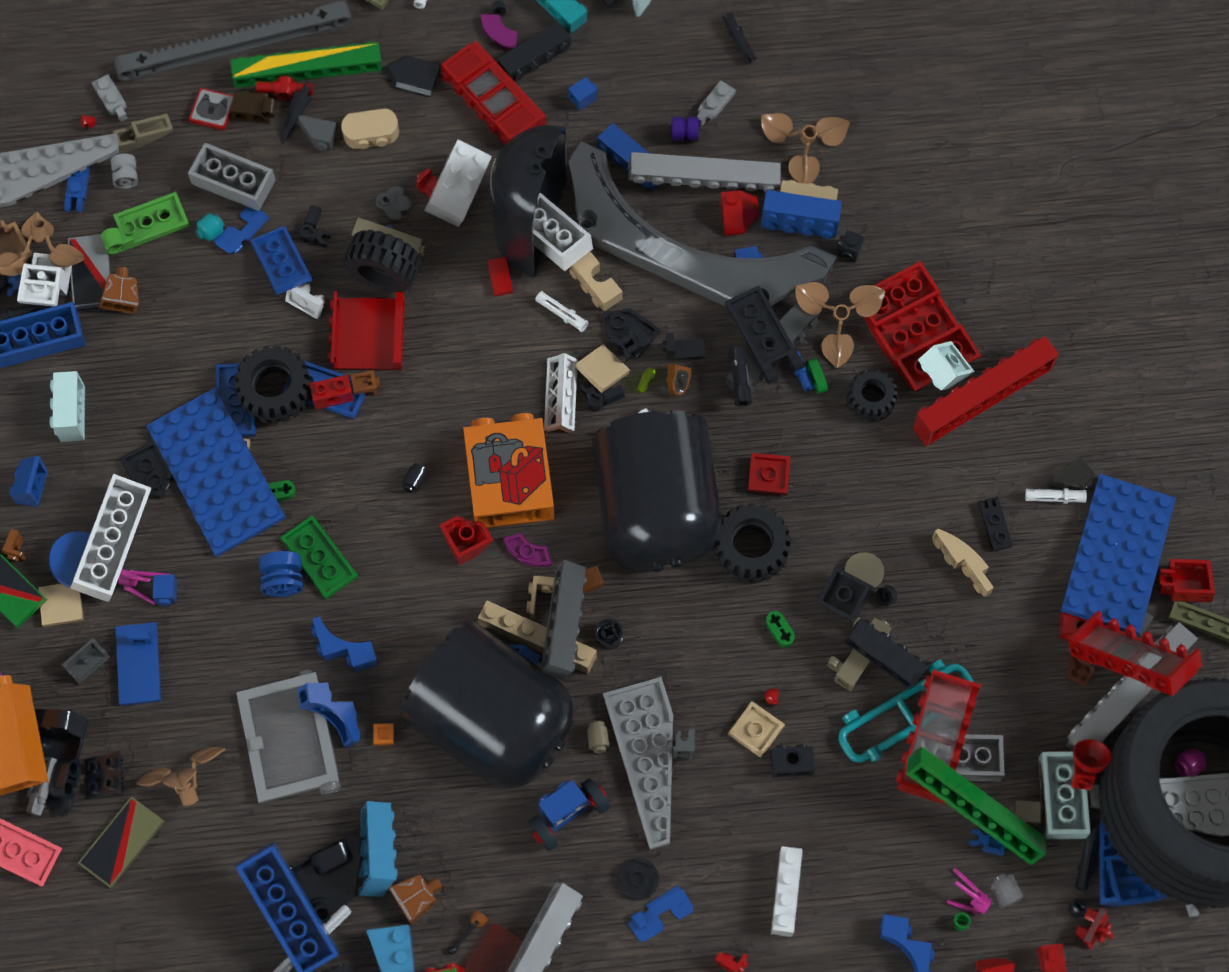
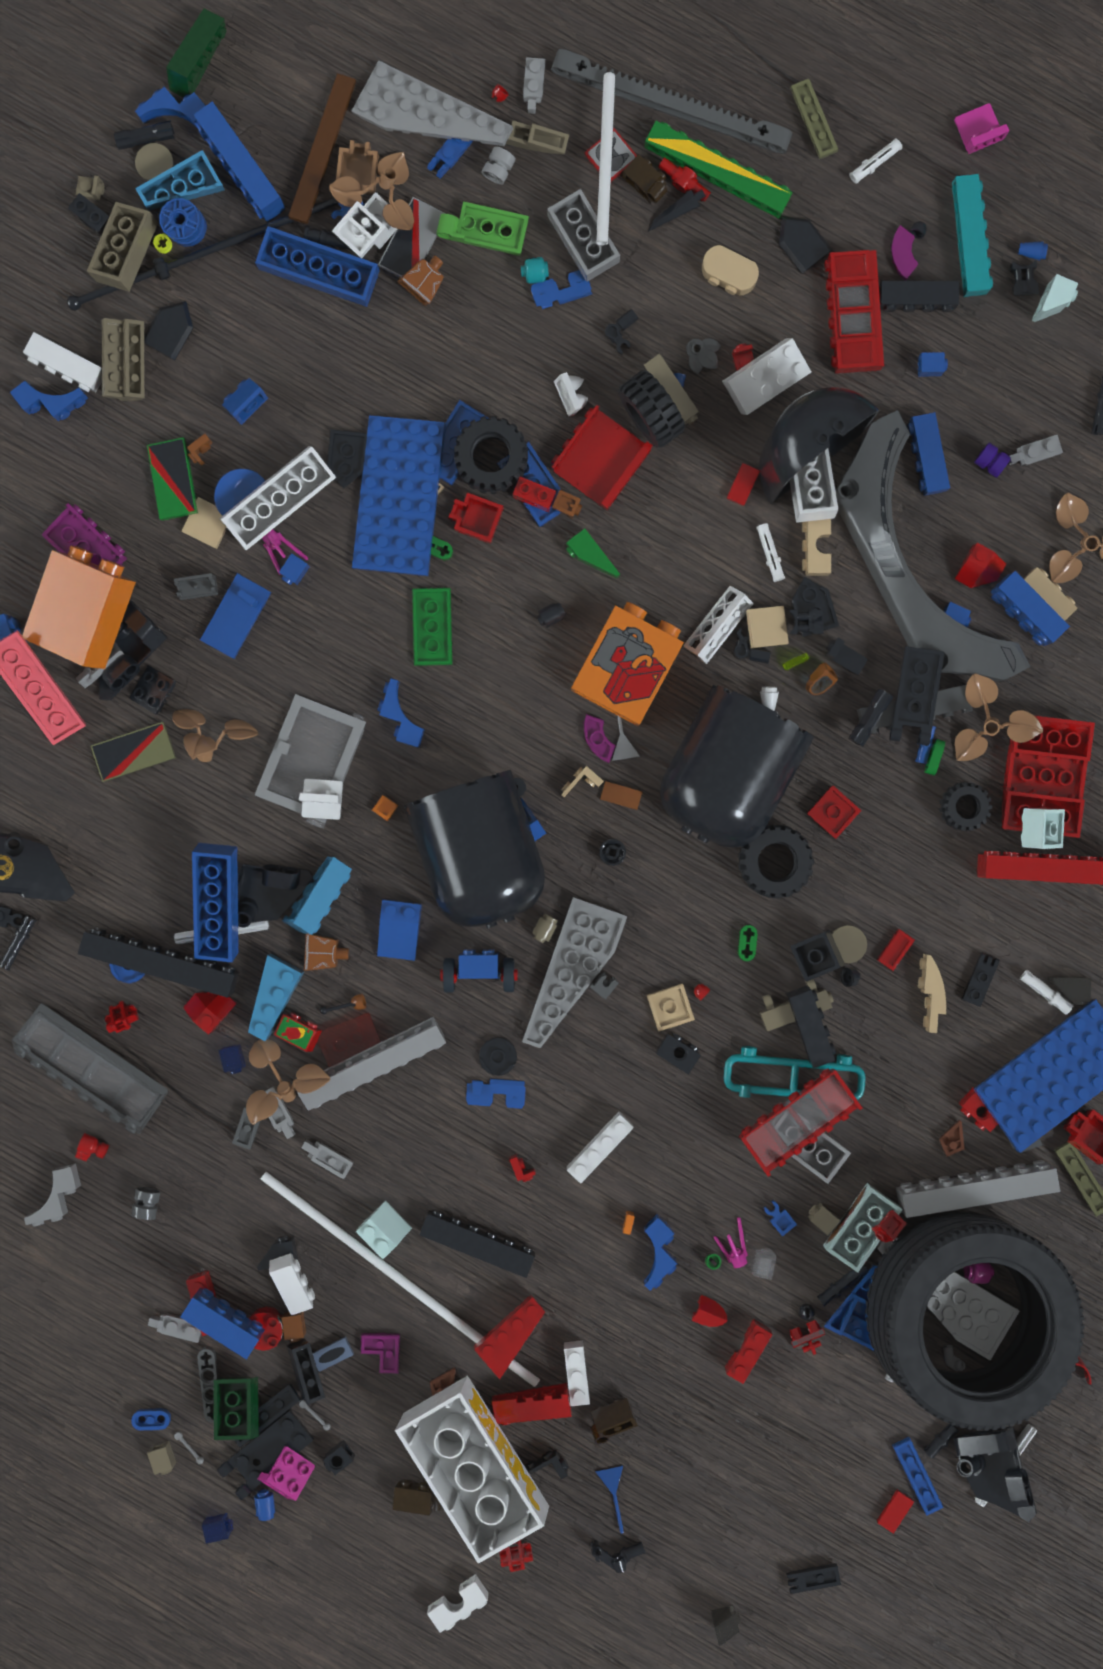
camera: 35 degrees right, 20 degrees up
light aqua brick [50,371,85,442] -> none
blue tile [250,226,312,295] -> none
blue wheel [259,551,303,597] -> none
blue arch [297,683,360,747] -> none
dark grey slope [299,115,338,151] -> none
red slope [439,516,494,566] -> none
tan brick [478,601,597,674] -> none
dark grey brick [541,560,587,680] -> none
light grey brick [628,152,781,192] -> none
black brick [837,230,865,263] -> none
green brick [906,746,1046,865] -> none
red window [1068,611,1202,696] -> none
red piece [1073,739,1112,773] -> none
none -> white bracket [299,779,343,820]
none -> blue slope [377,899,422,961]
none -> red piece [449,492,504,544]
none -> green slope [566,528,620,579]
none -> white piece [596,72,615,245]
none -> light grey piece [612,716,640,761]
none -> orange tile [623,1211,635,1235]
none -> red tile [877,929,915,971]

